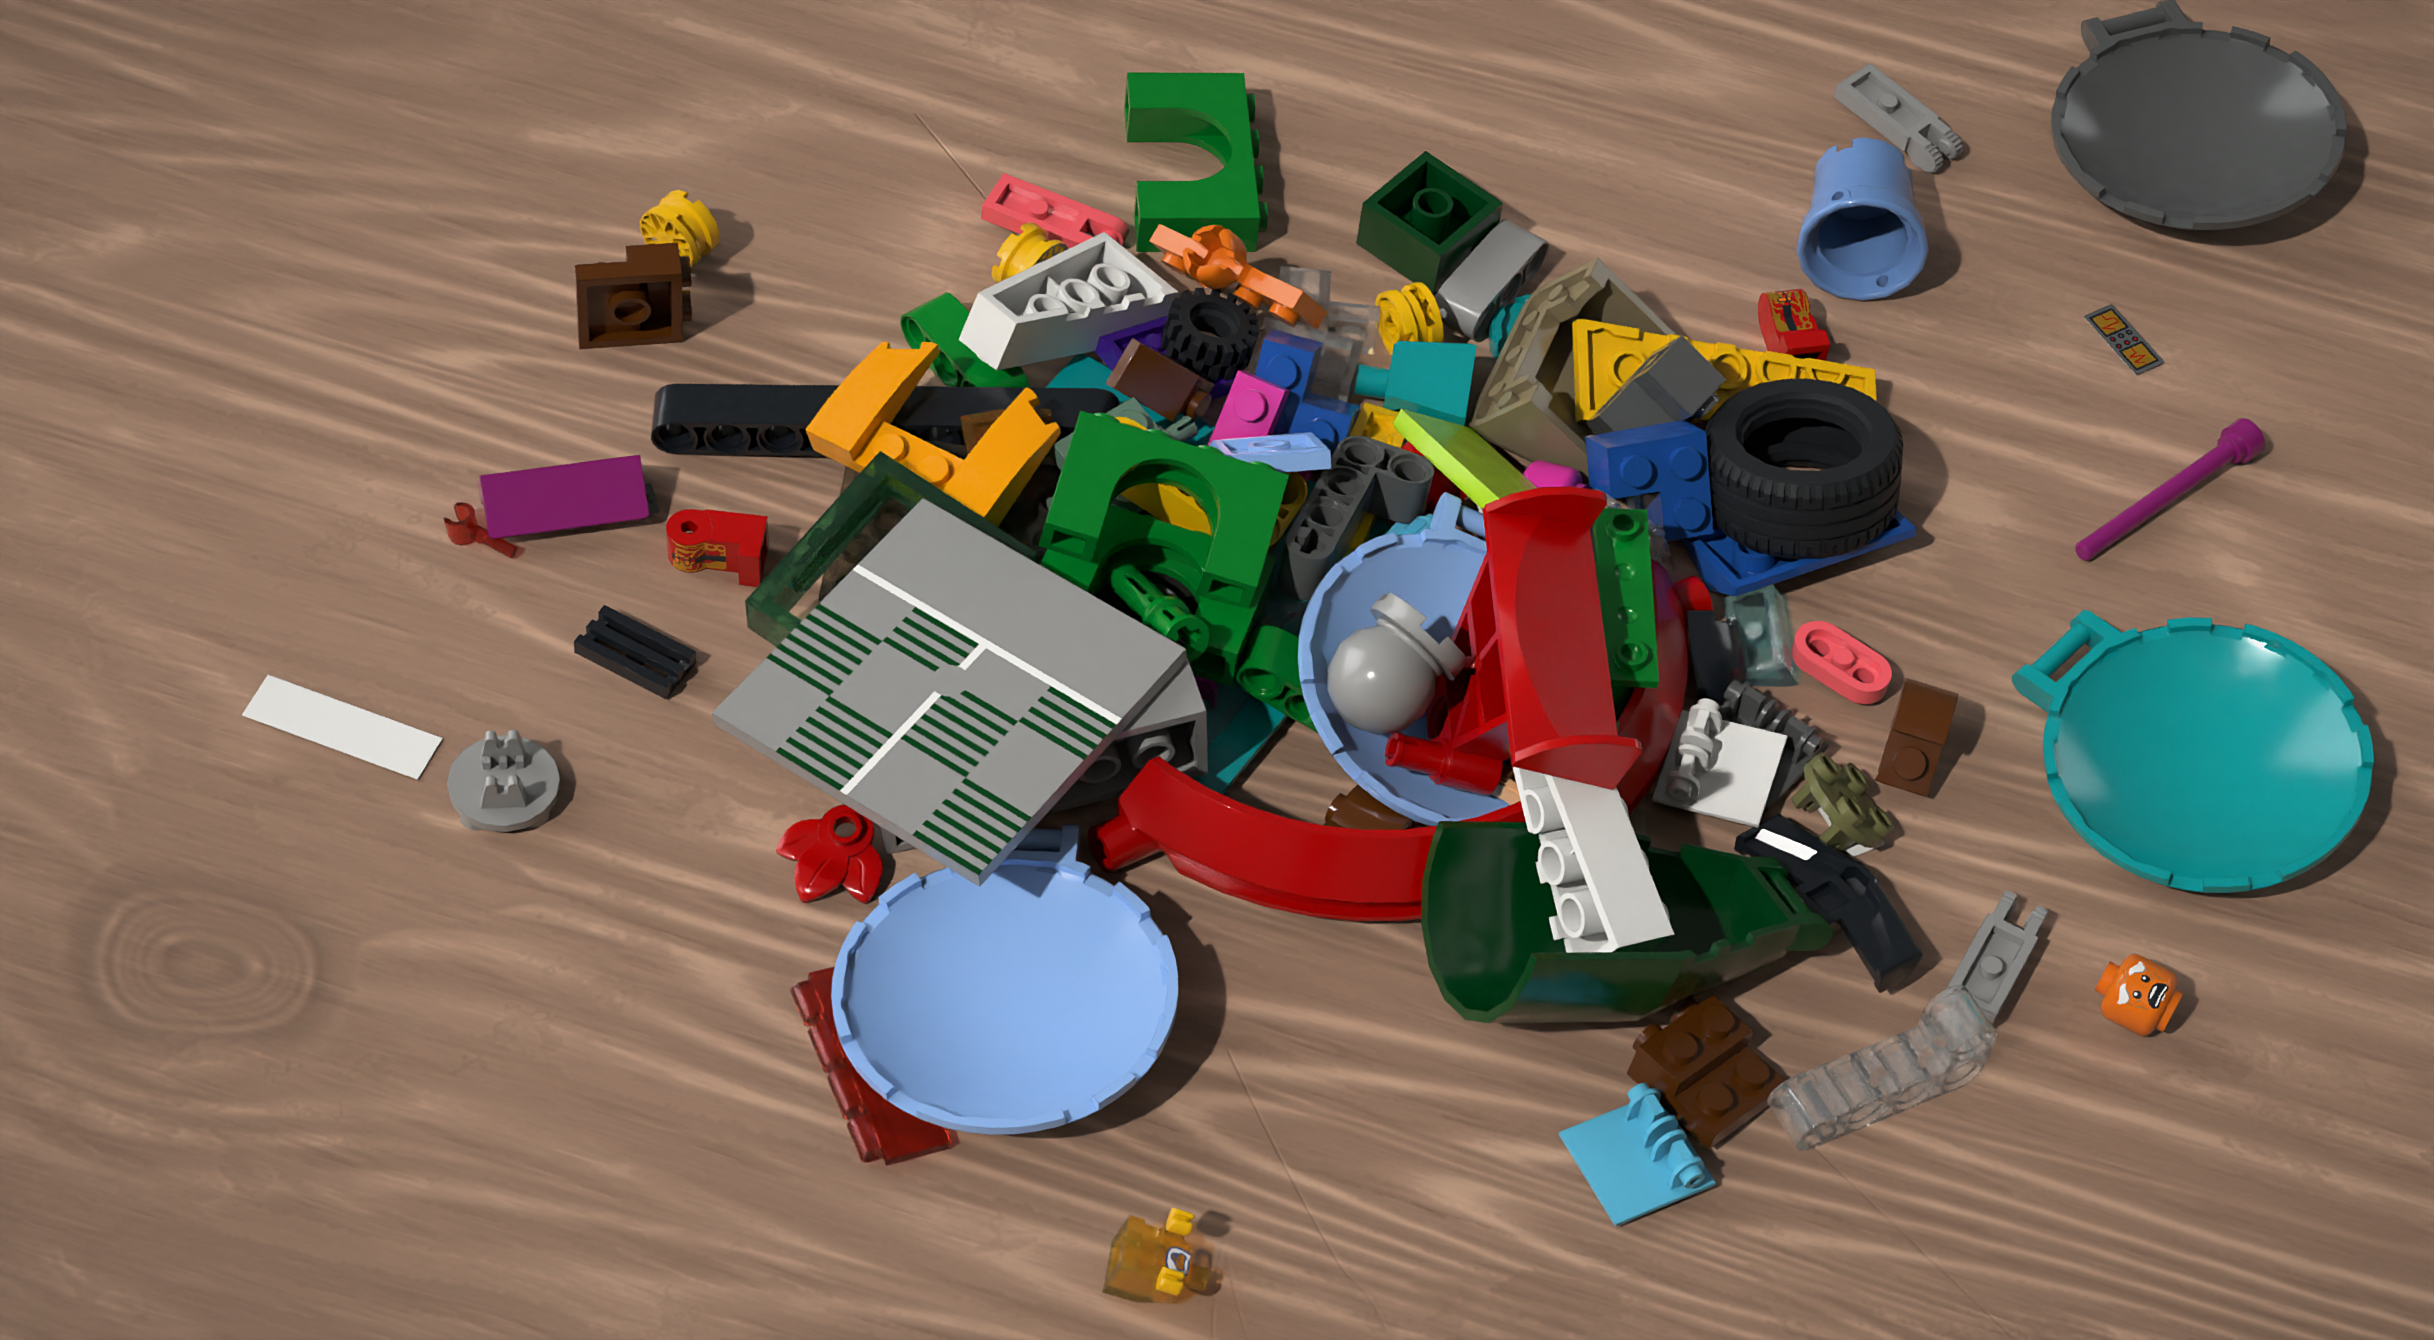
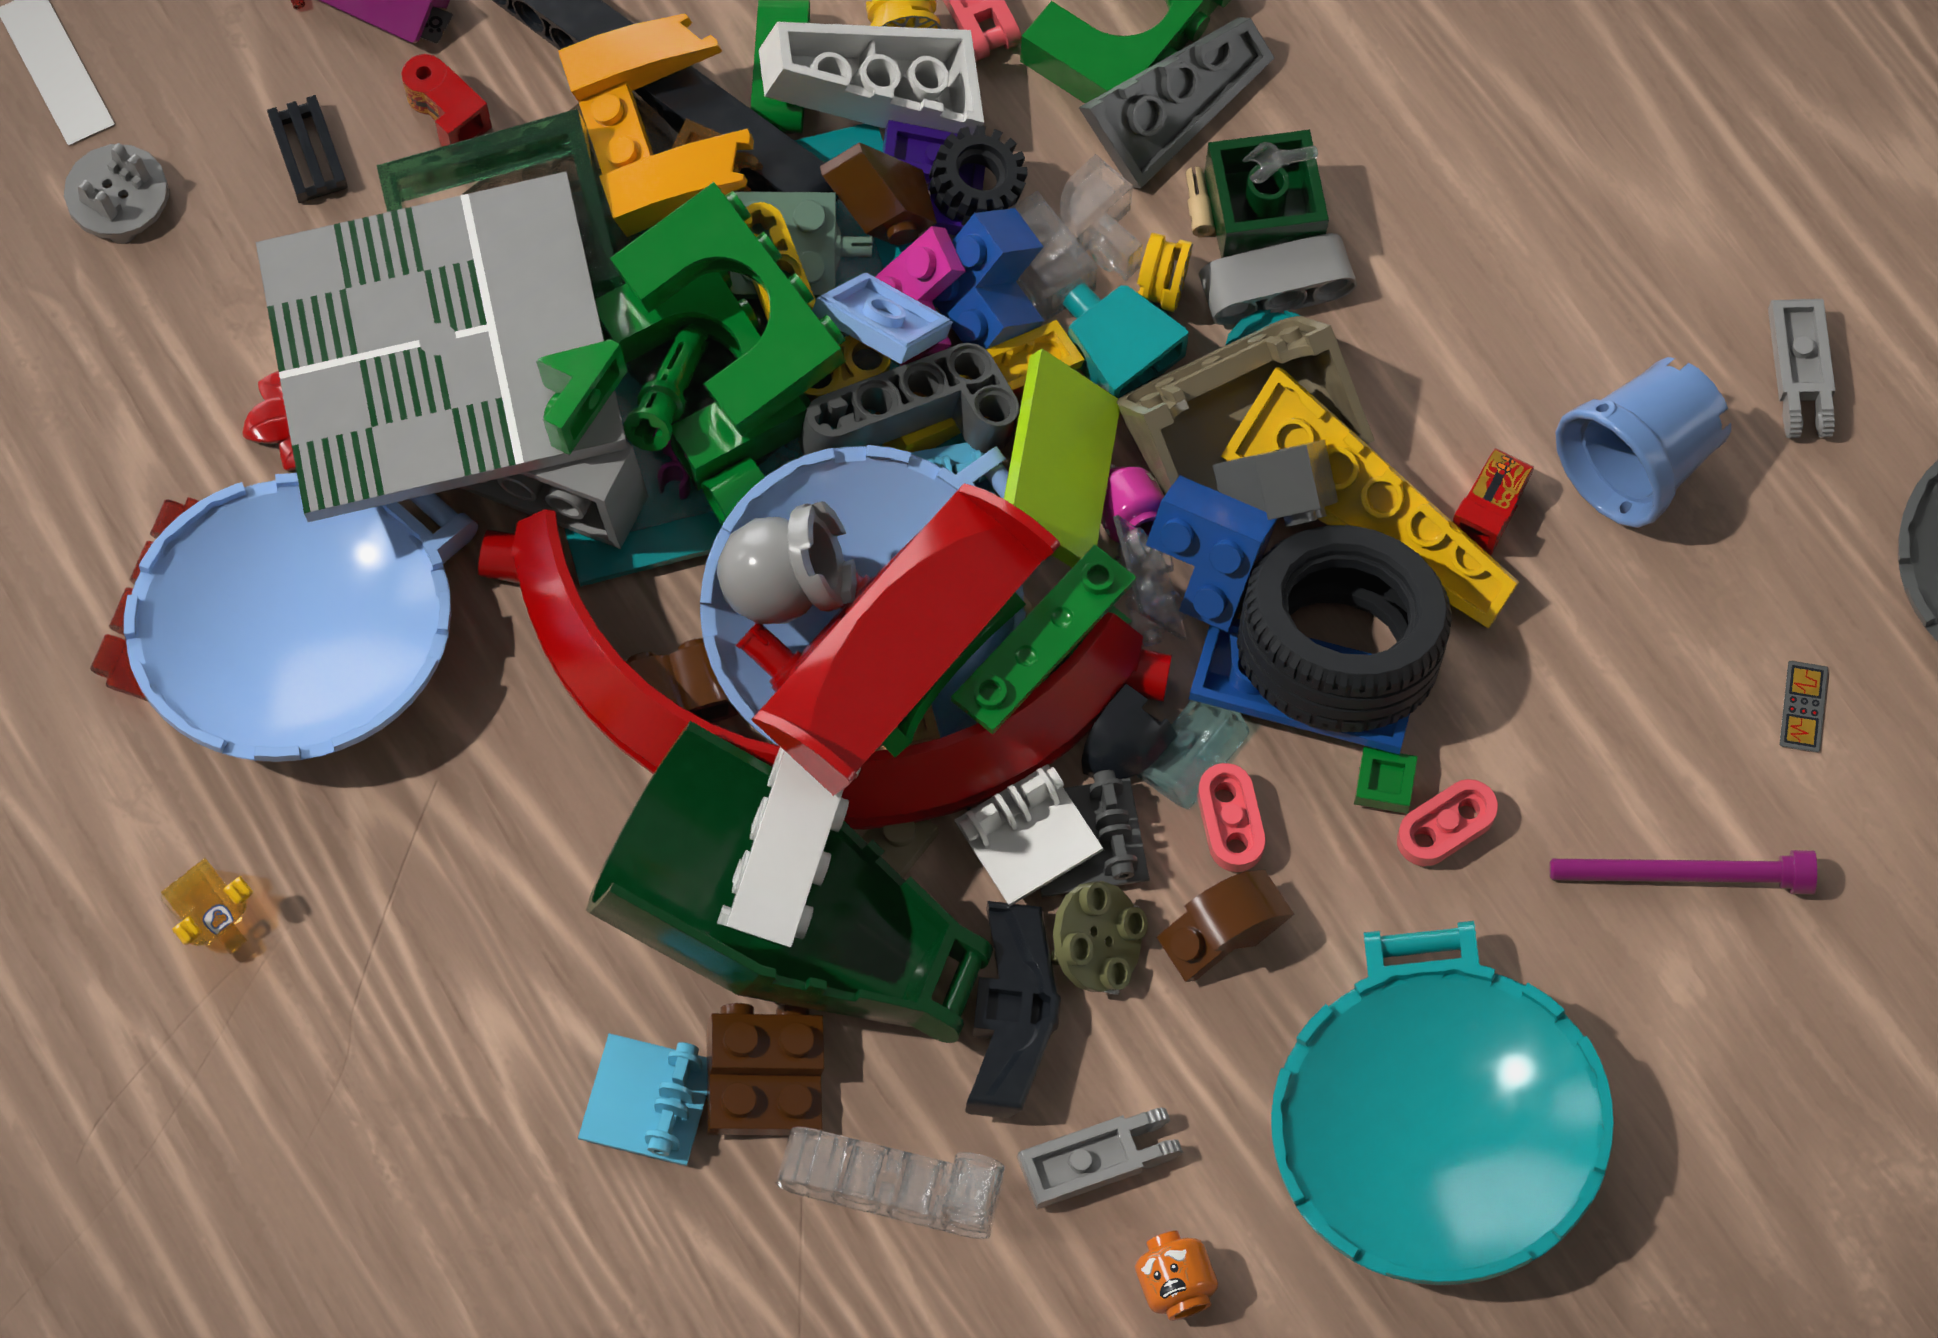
camera: 45 degrees right, 15 degrees up
orange plate [1149,224,1328,330] -> none
none -> green slope [536,339,627,455]
none -> dark grey wing [1079,17,1275,188]
none -> tan pin [1186,167,1215,237]
none -> clear hand [1243,142,1318,183]
none -> green plate [1354,747,1418,814]
none -> coral plate [1397,779,1498,866]

